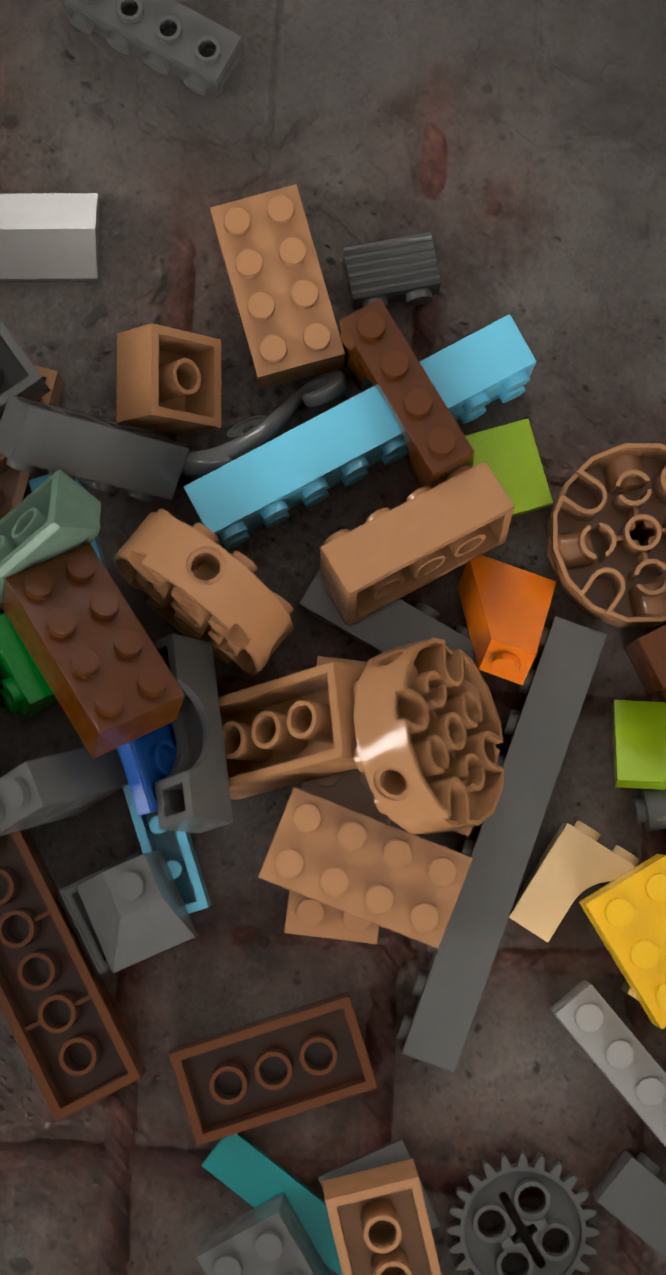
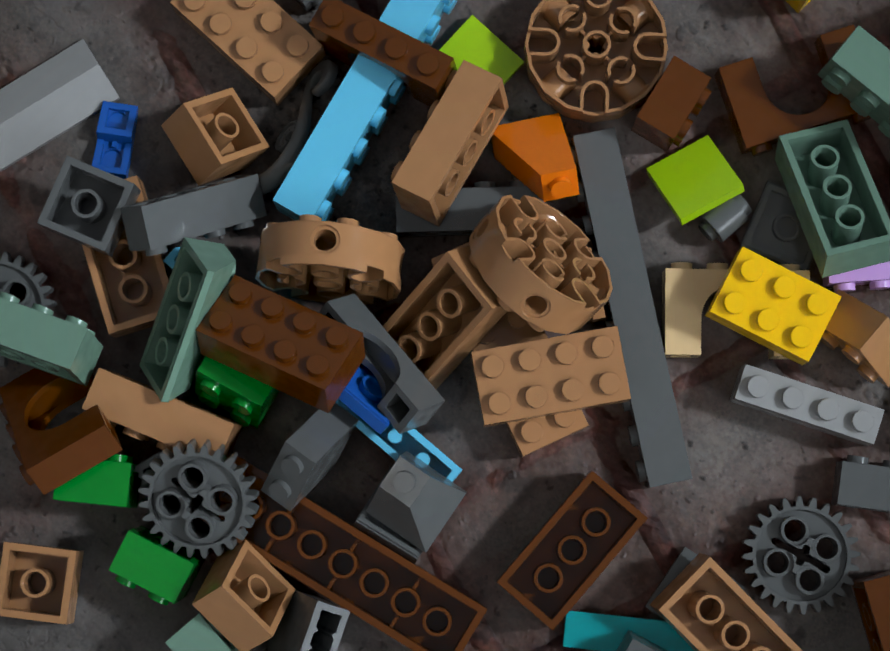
camera: 30 degrees left, 0 degrees up
none -> blue slope [91,101,138,179]

